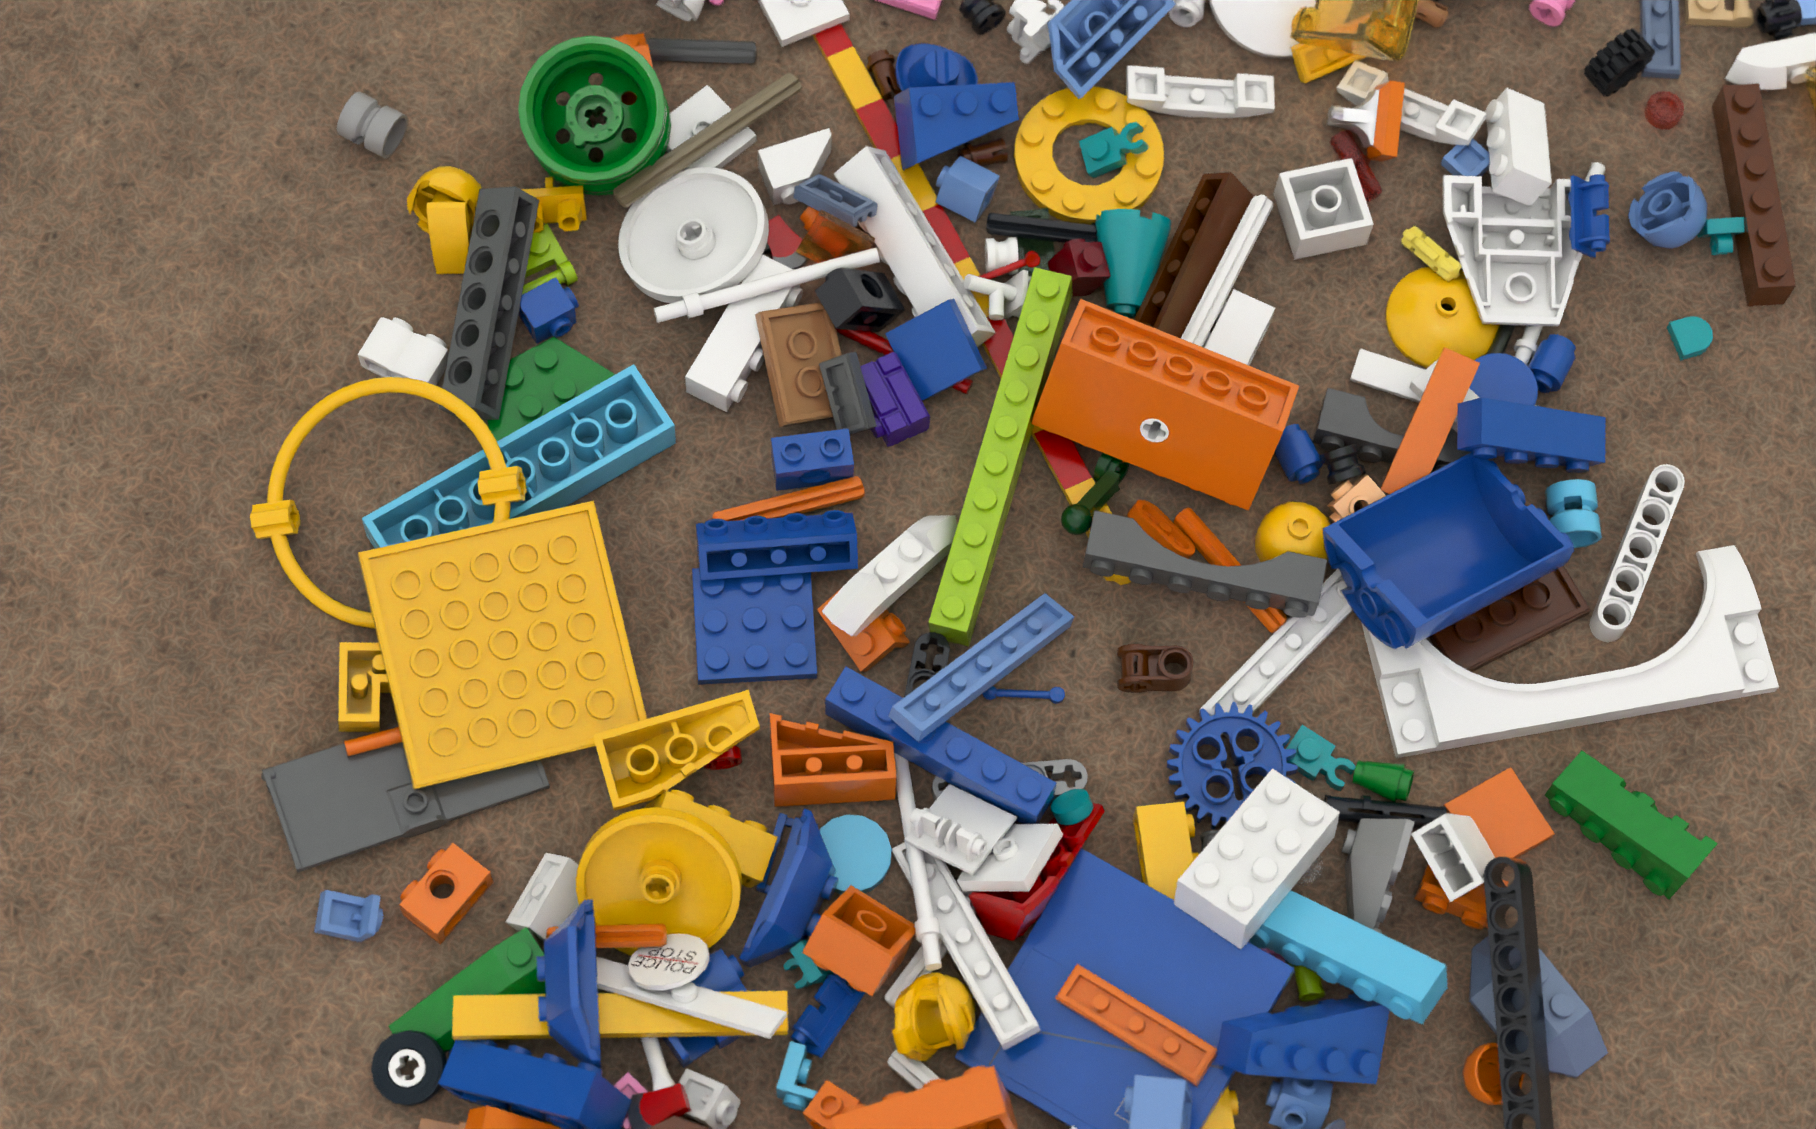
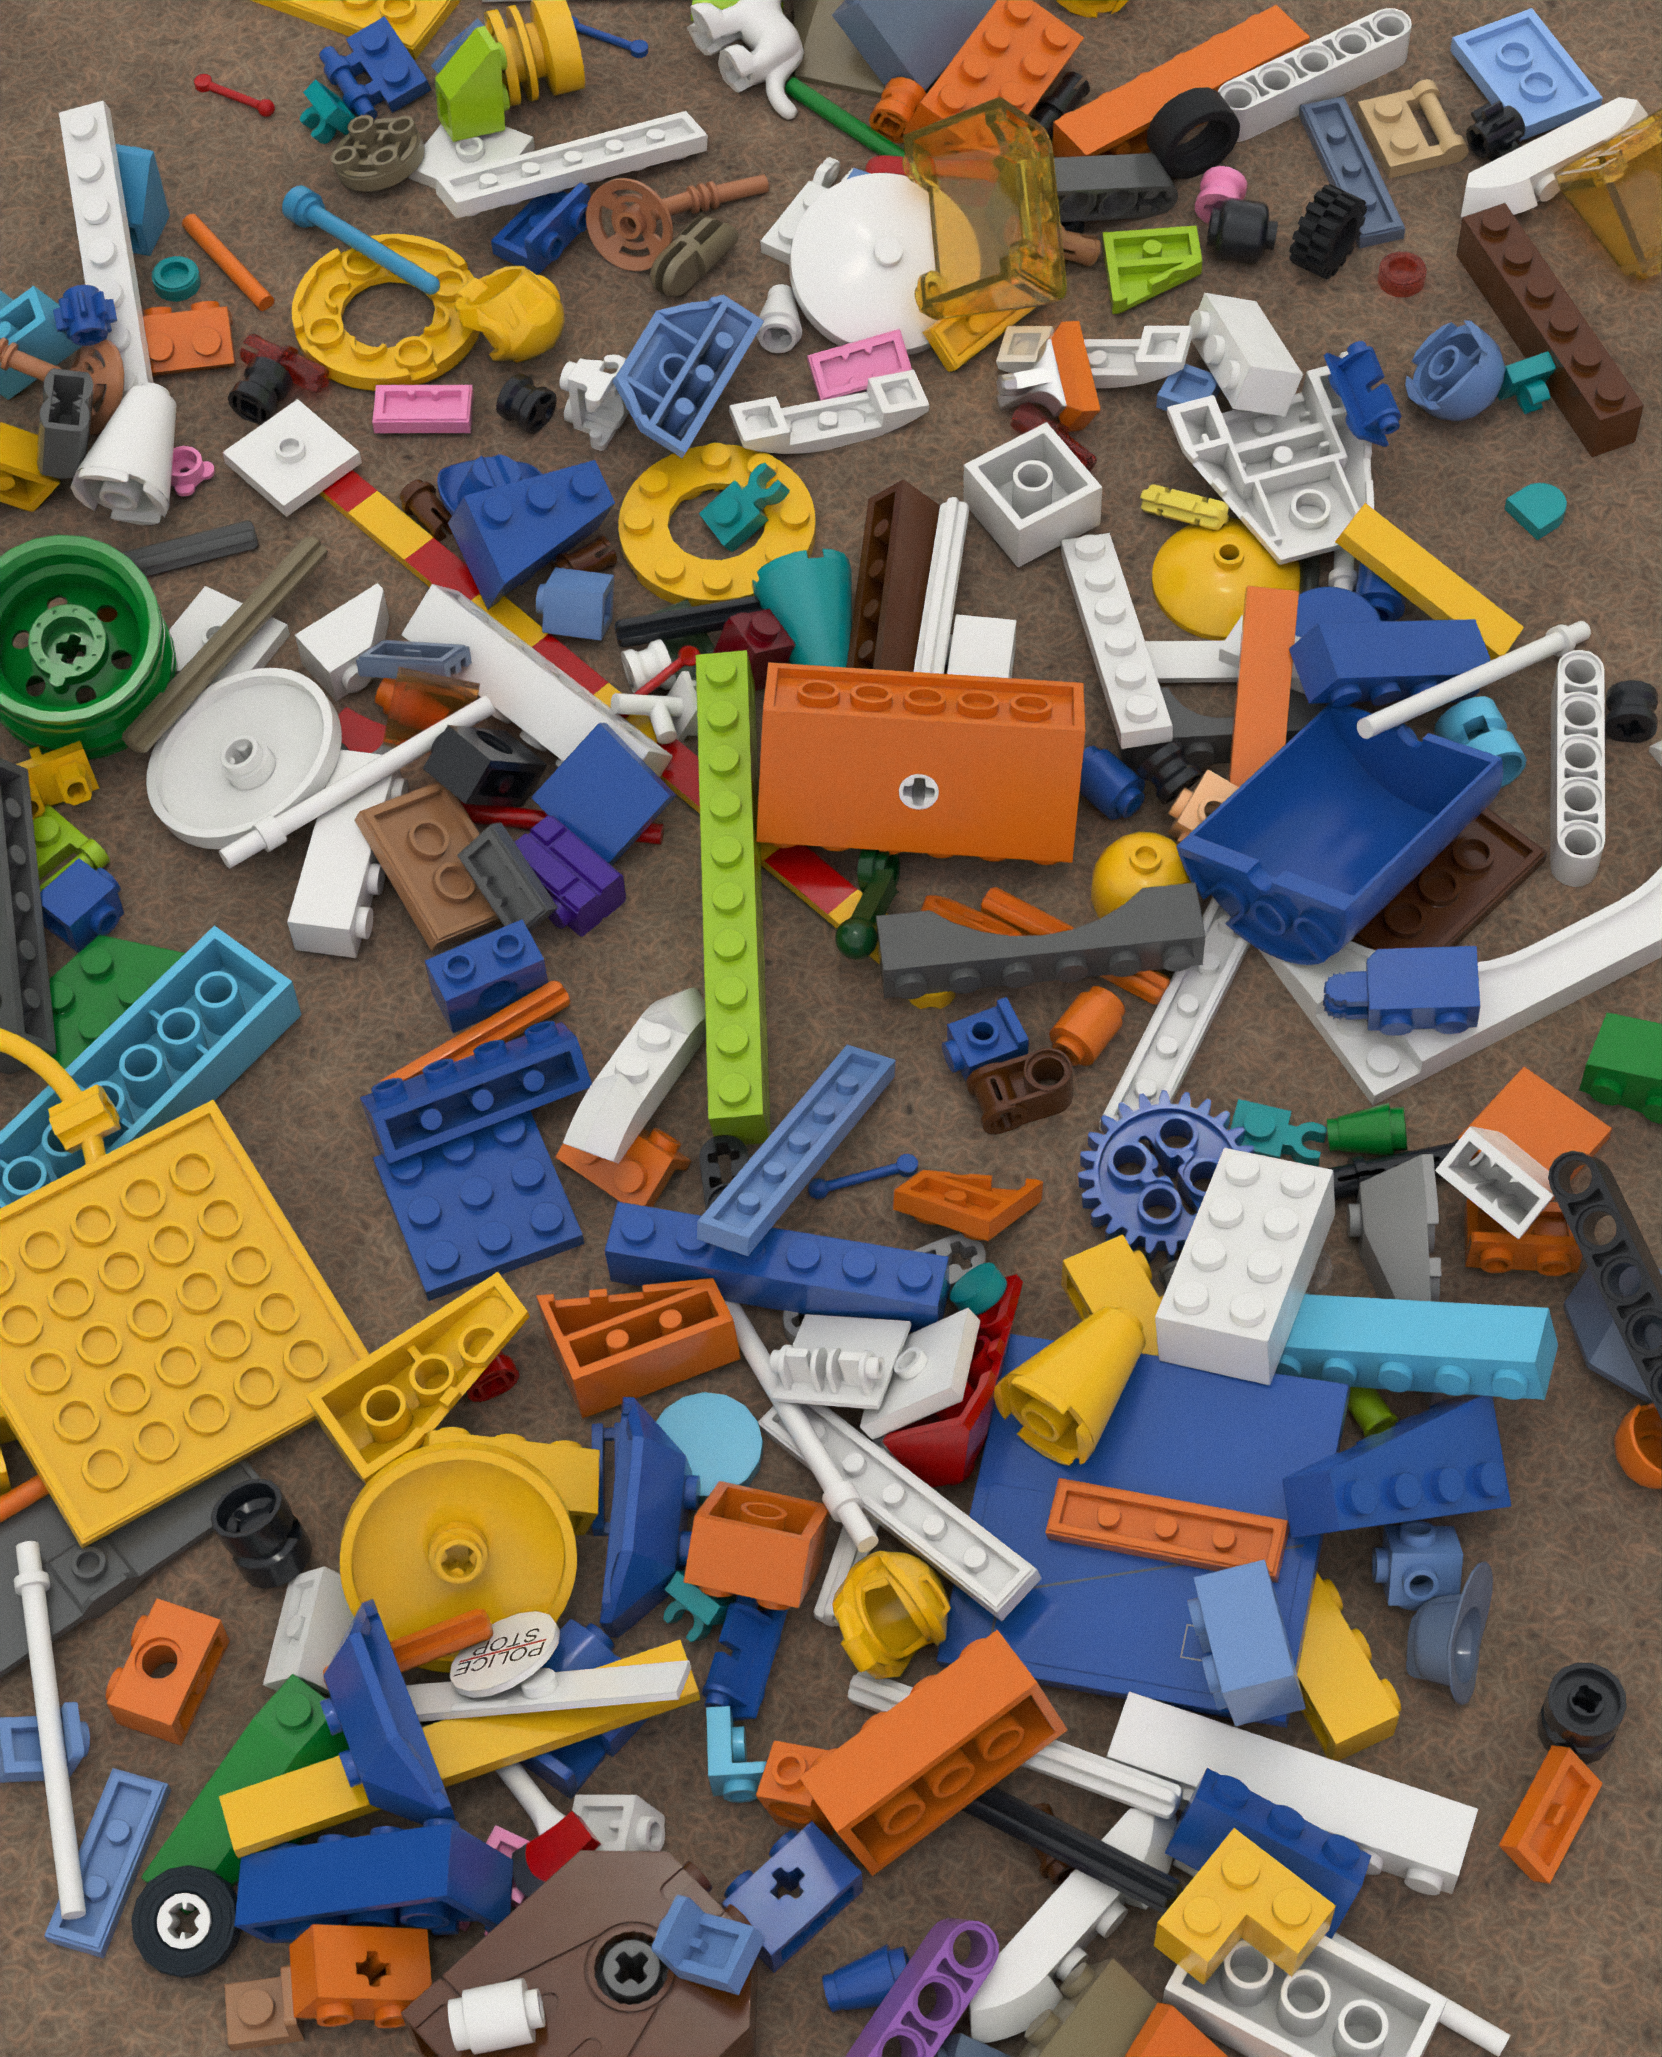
camera: 10 degrees left, 10 degrees down
none -> white bar [14,1541,86,1920]
none -> medium blue tile [44,1768,171,1958]
none -> black wheel [211,1478,312,1589]
none -> bright pink plate [807,329,912,401]
none -> orange wing [893,1170,1043,1241]
none -> blue brick [942,997,1029,1082]
none -> yellow cone [993,1307,1146,1466]
none -> orange brick [1049,986,1125,1066]
none -> white plate [1061,533,1173,749]
none -> lime wing [1102,225,1203,314]
none -> black head [1206,198,1278,264]
none -> blue hinge [1323,946,1480,1036]
none -> yellow tile [1335,503,1524,660]
none -> white bar [1357,621,1591,739]
none -> black wheel [1605,680,1658,743]

